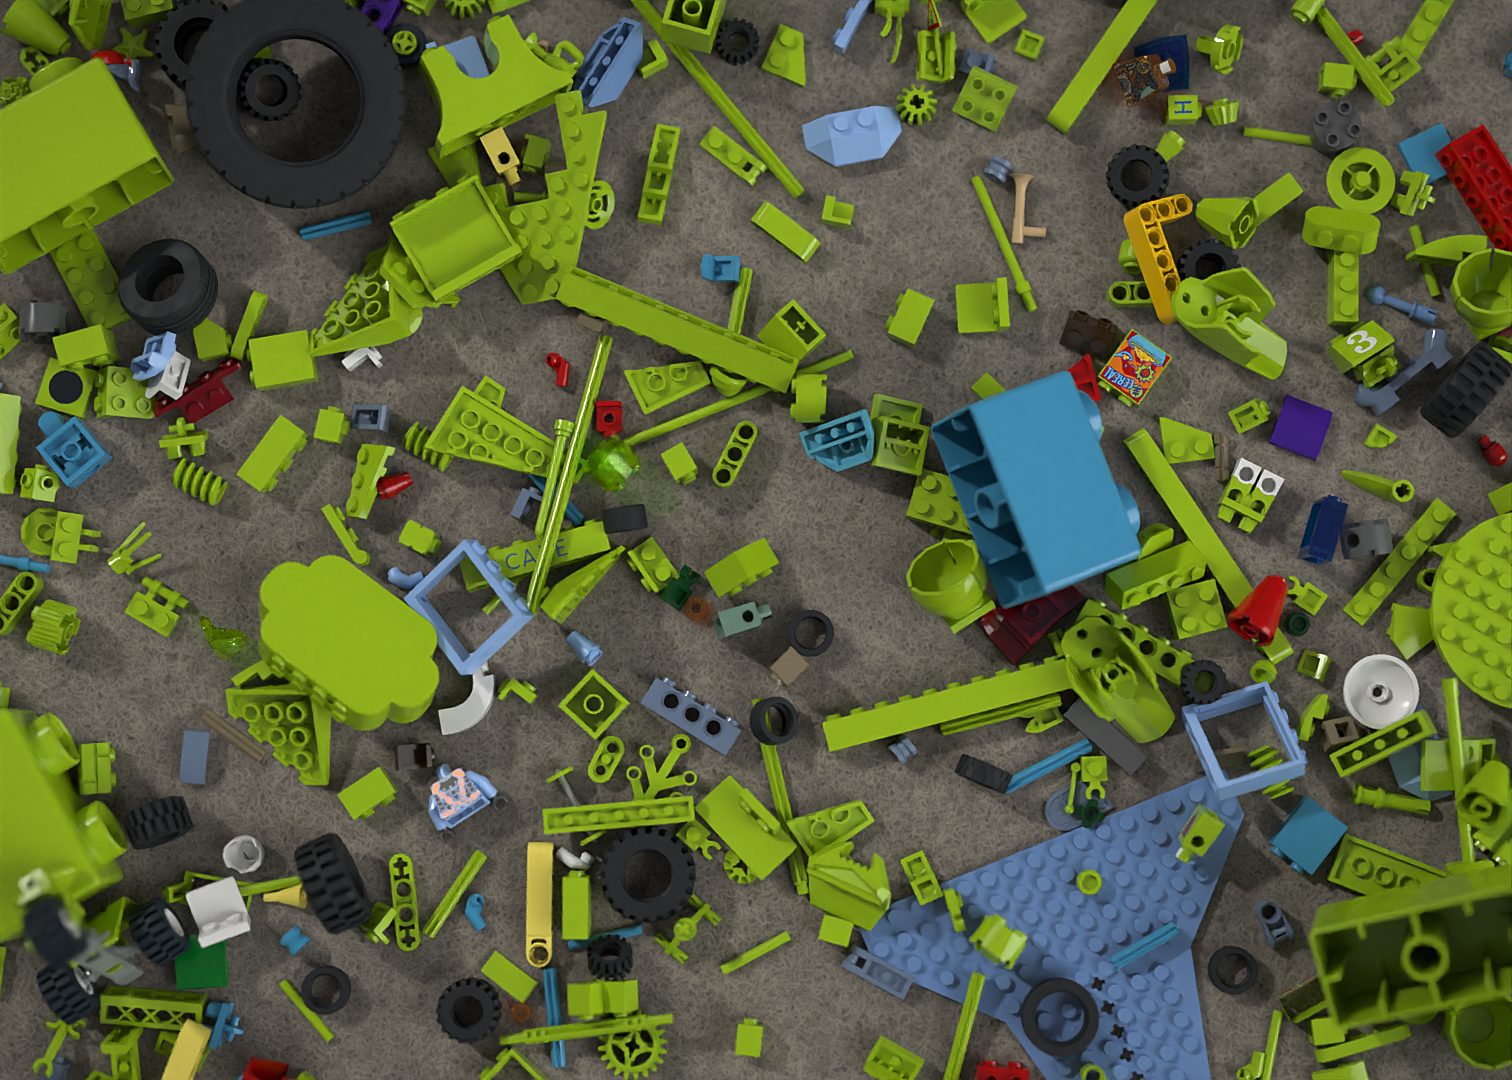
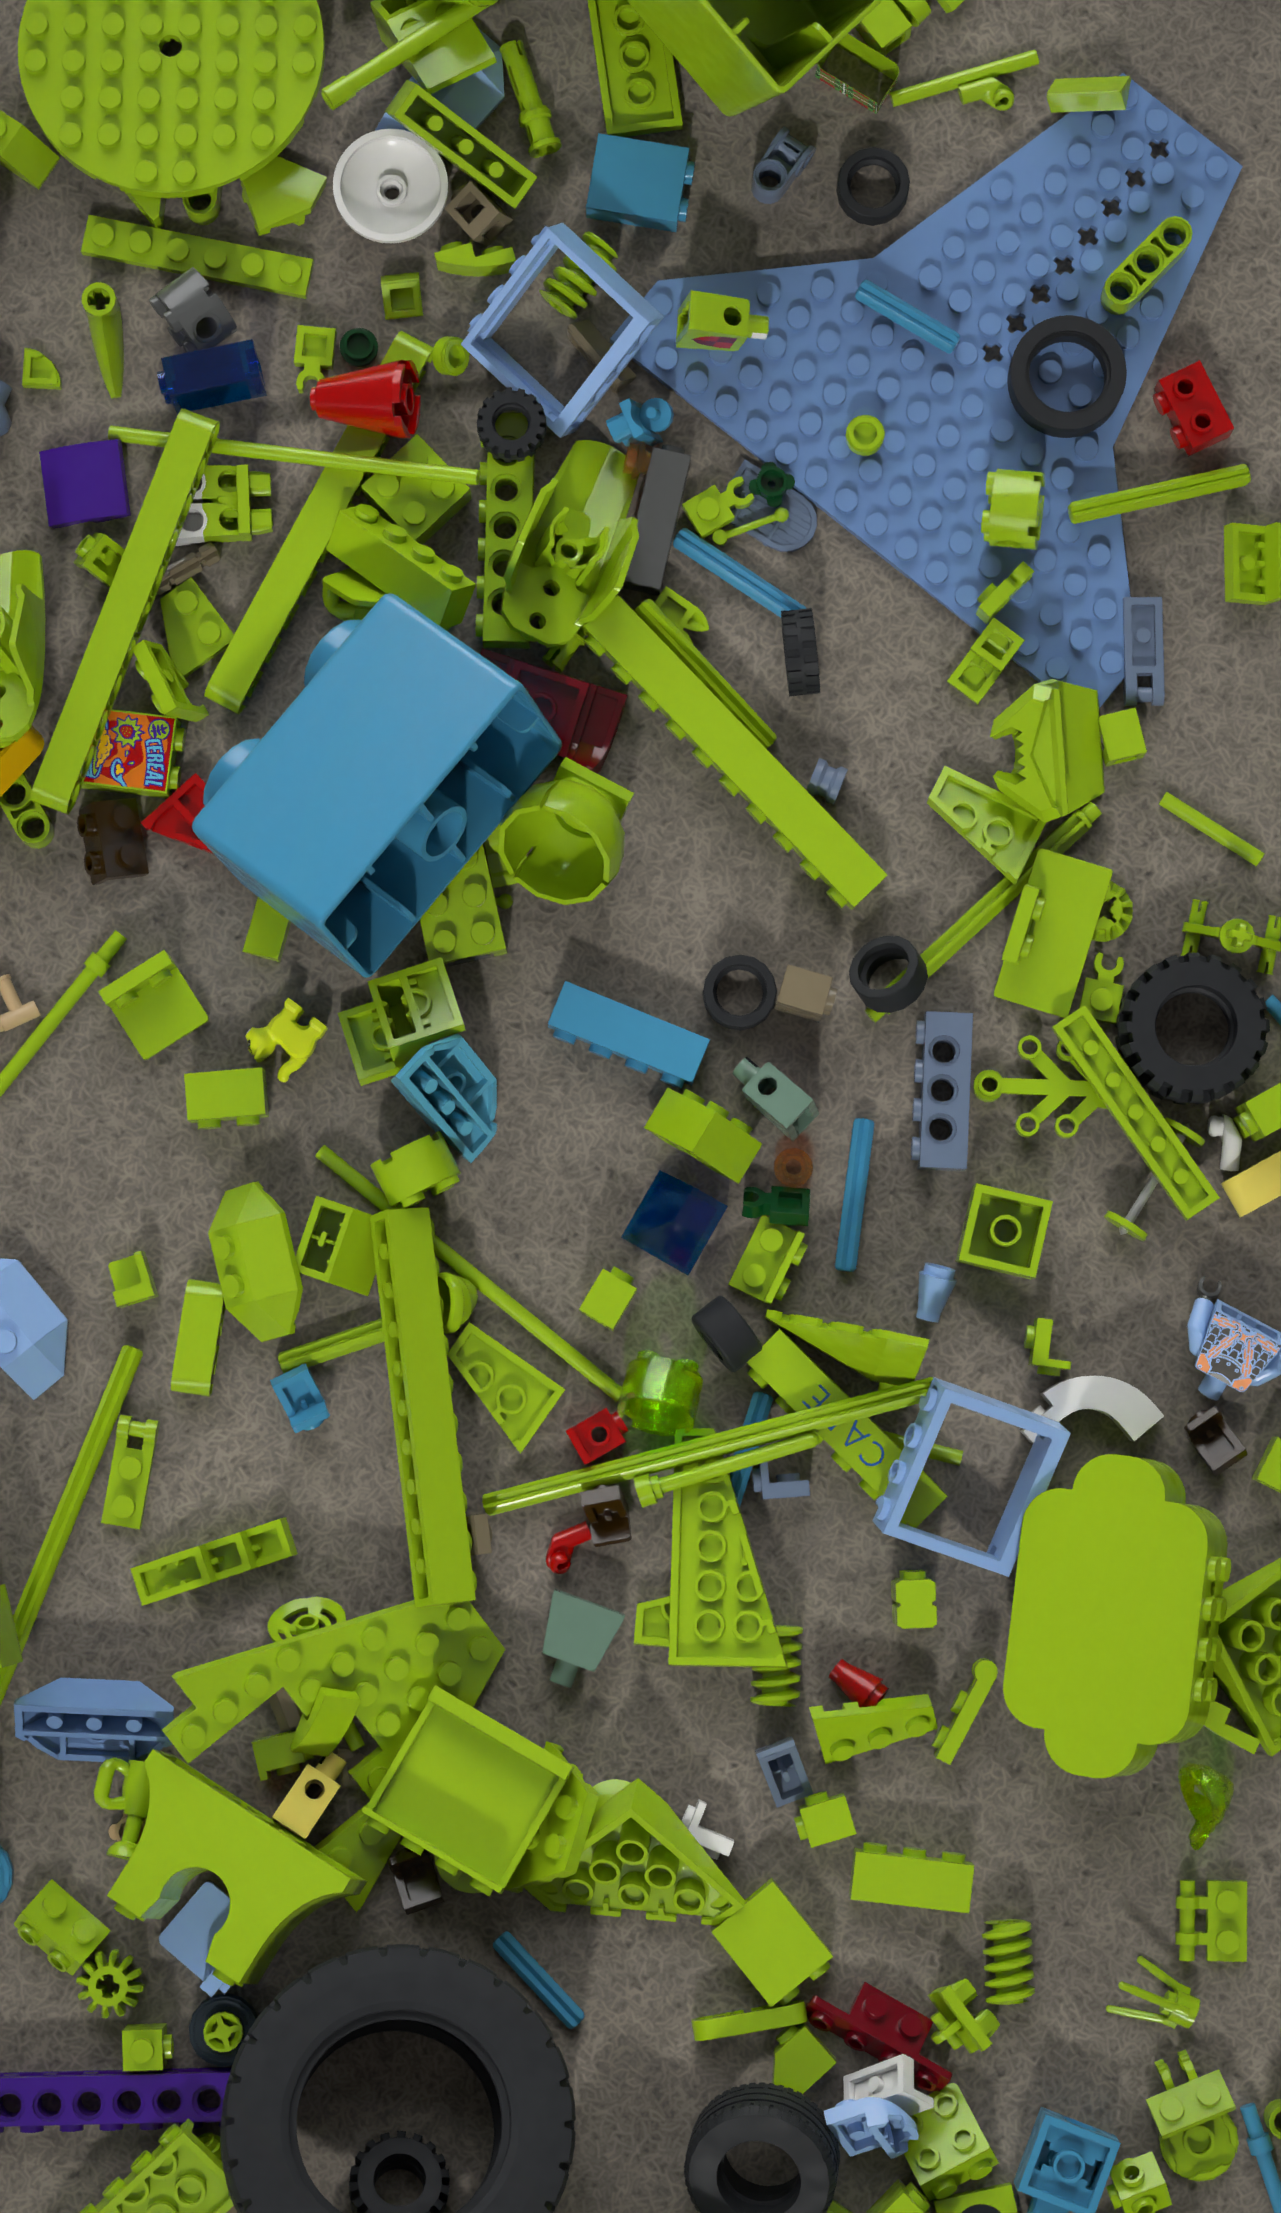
camera: 120 degrees left, 0 degrees up
light blue arm [388,567,424,590] -> none
lime plate [588,736,625,783] -> none
lime panel [637,39,669,79] -> none
lime beam [712,421,757,489] -> none
none -> lime beam [30,408,220,814]
none -> lime piece [108,425,481,485]
none -> lime wing [131,640,209,722]
none -> lime wedge [208,1181,303,1342]
none -> neon yellow animal [245,997,328,1082]
none -> lime slope [290,1687,361,1757]
none -> dark brown bracket [387,1848,445,1915]
none -> sand green torso [542,1589,625,1688]
none -> dark azure brick [548,981,710,1089]
none -> dark brown bracket [580,1485,632,1547]
none -> dark azure hips [606,398,674,448]
none -> clear blue slope [621,1170,728,1276]
none -> clear orange plate [622,441,652,480]
none -> dark azure axle [835,1118,875,1272]

